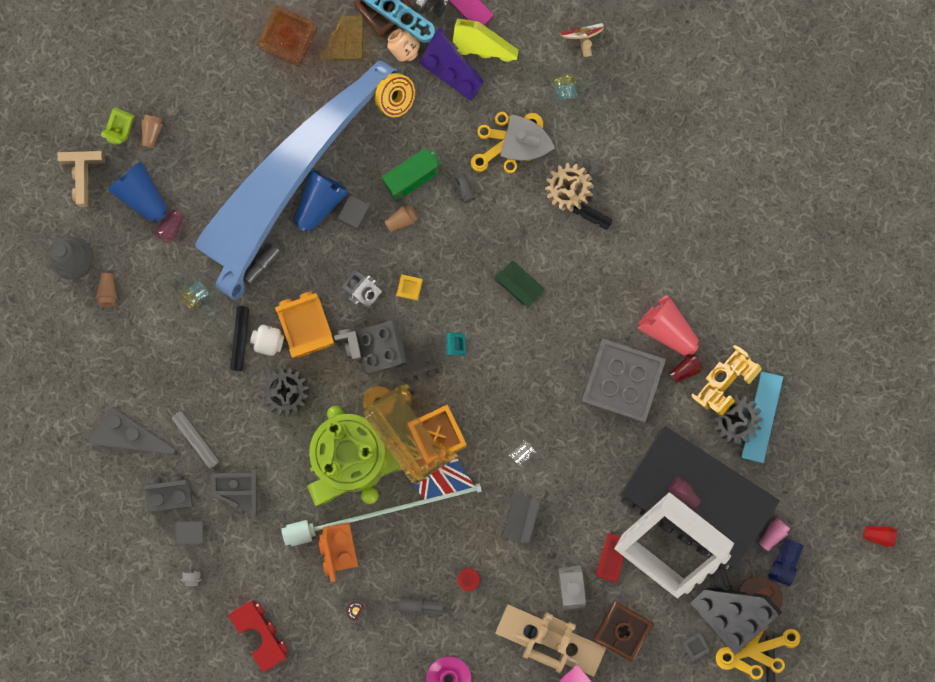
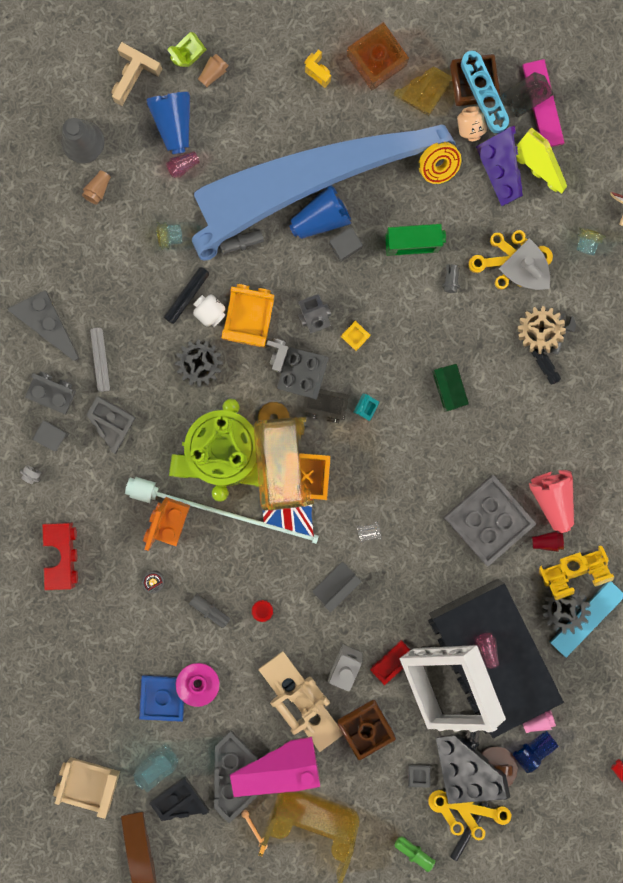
camera: 25 degrees right, 5 degrees up
medium nougat cone [384,204,419,232] -> none
none -> yellow bracket [304,49,331,88]

